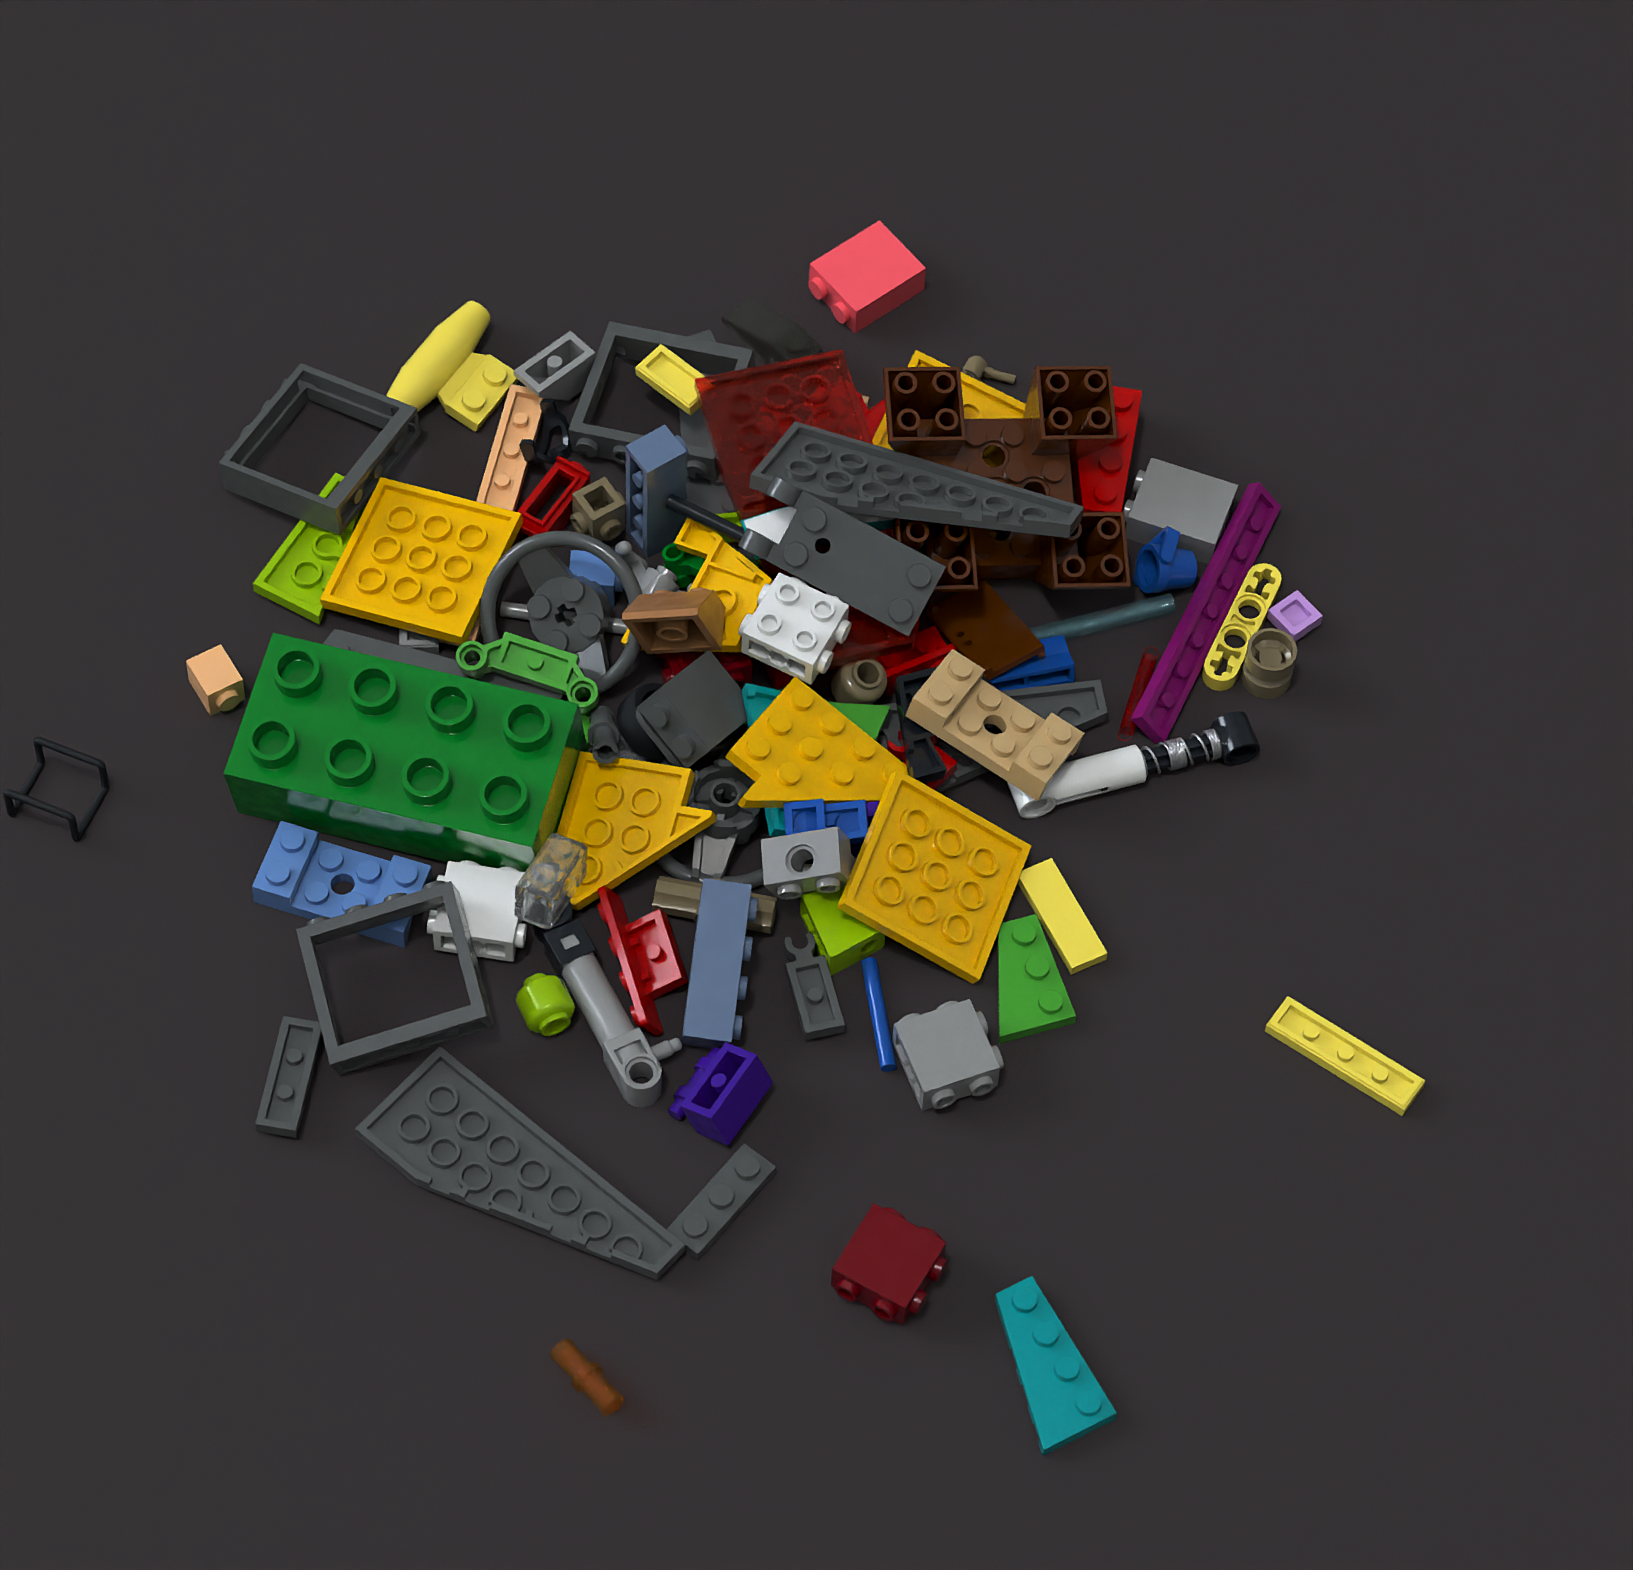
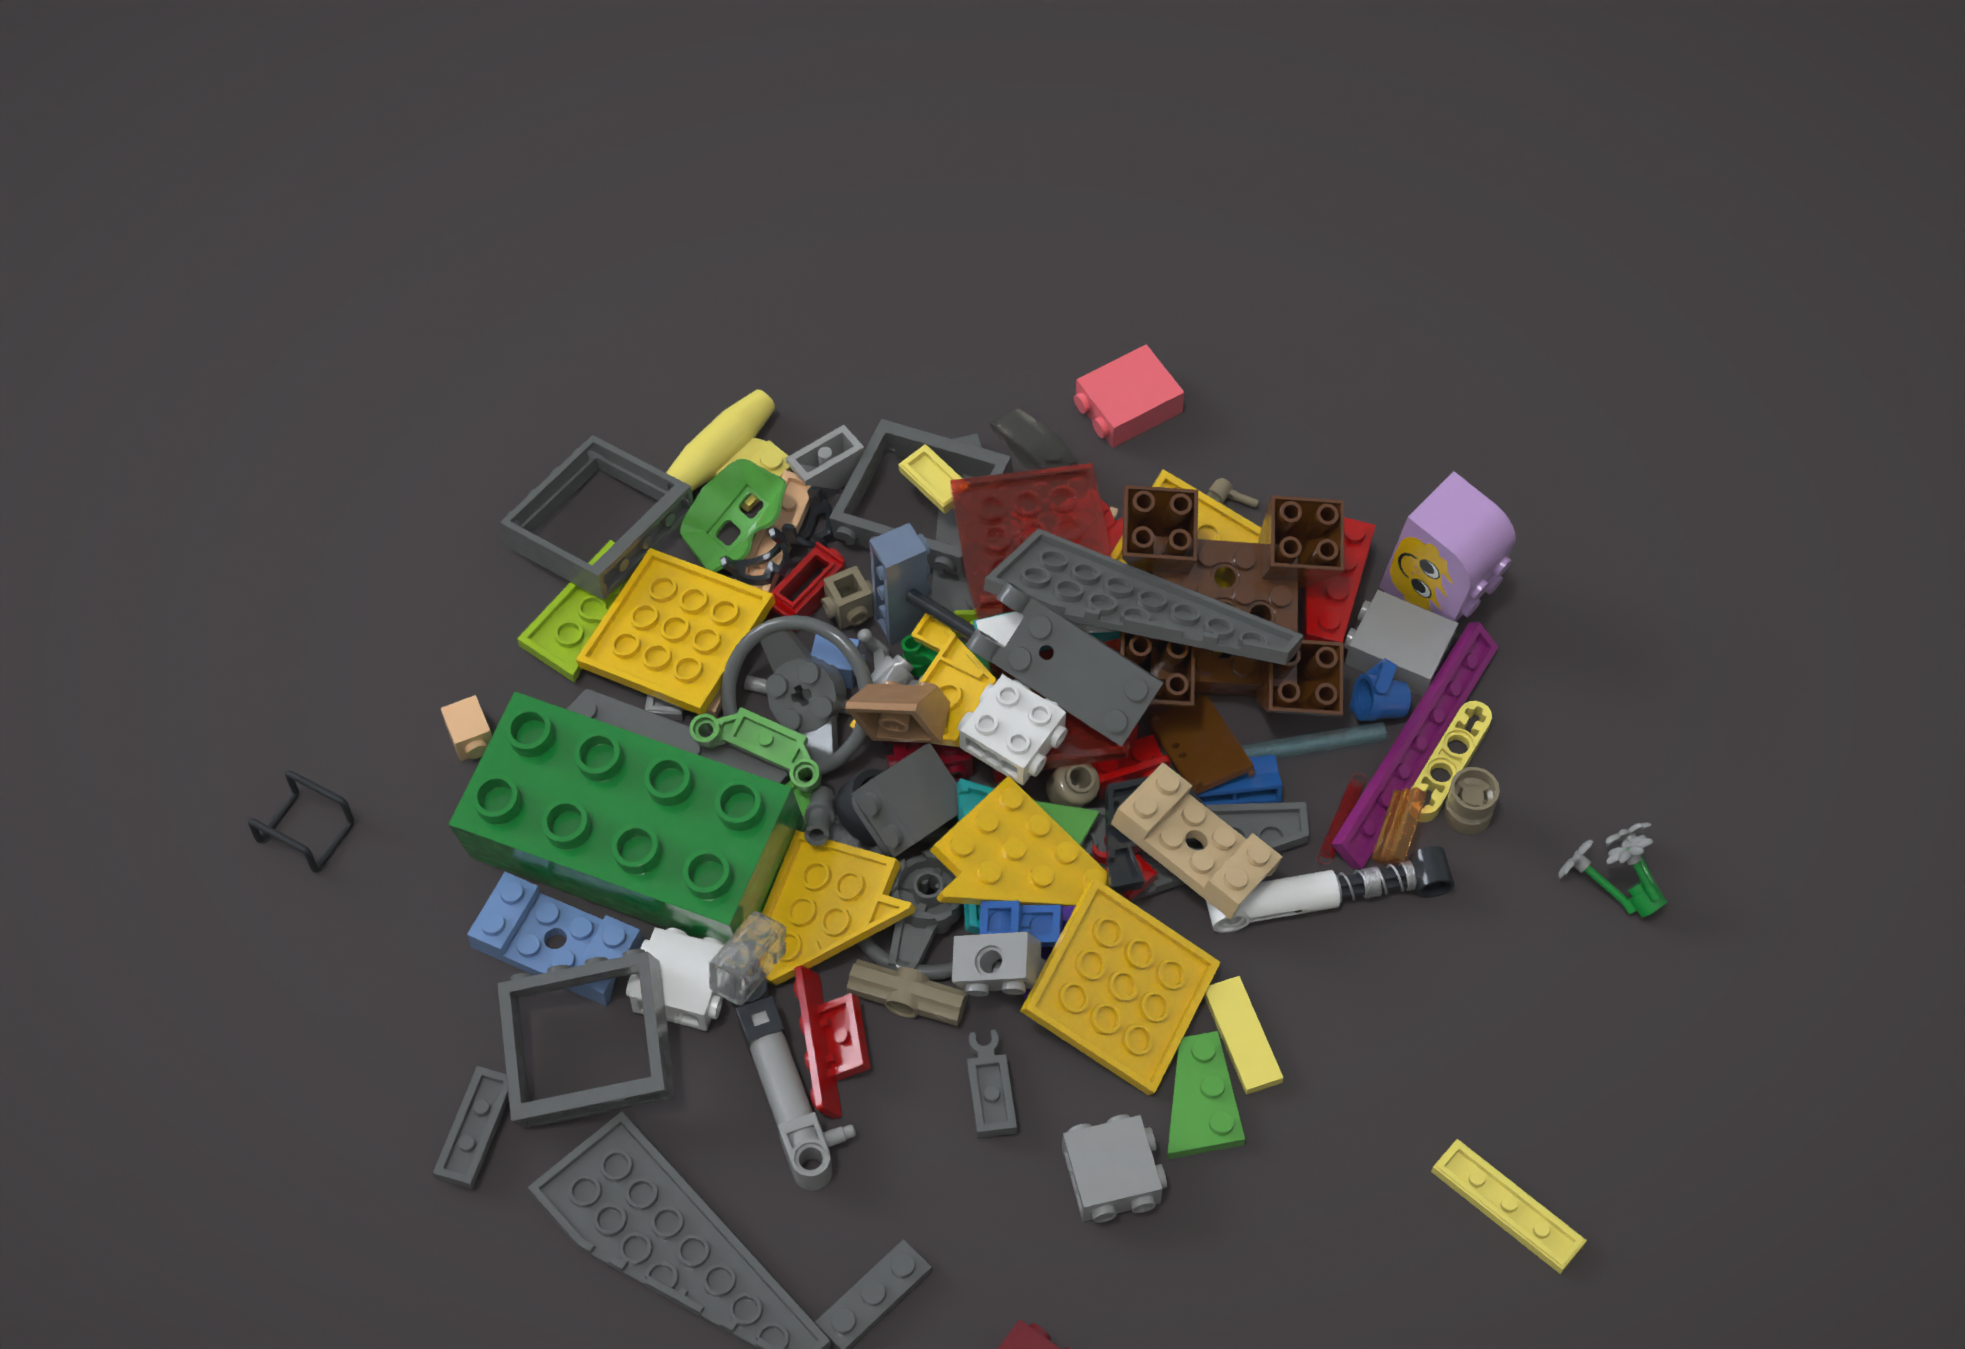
camera: 10 degrees right, 0 degrees up
lime head [515,973,575,1036] -> none
dark purple brick [668,1042,773,1146] -> none
sand blue brick [681,878,758,1049] -> none
lime torso [800,886,885,975] -> none
blue bar [861,957,897,1072] -> none
lavender plate [1267,590,1323,642] -> none
none -> bright green piece [680,459,787,572]
none -> black helmet [720,527,790,585]
none -> clear orange tile [1371,787,1426,864]
none -> lavender brick [1379,471,1516,622]
none -> plant [1558,822,1667,918]

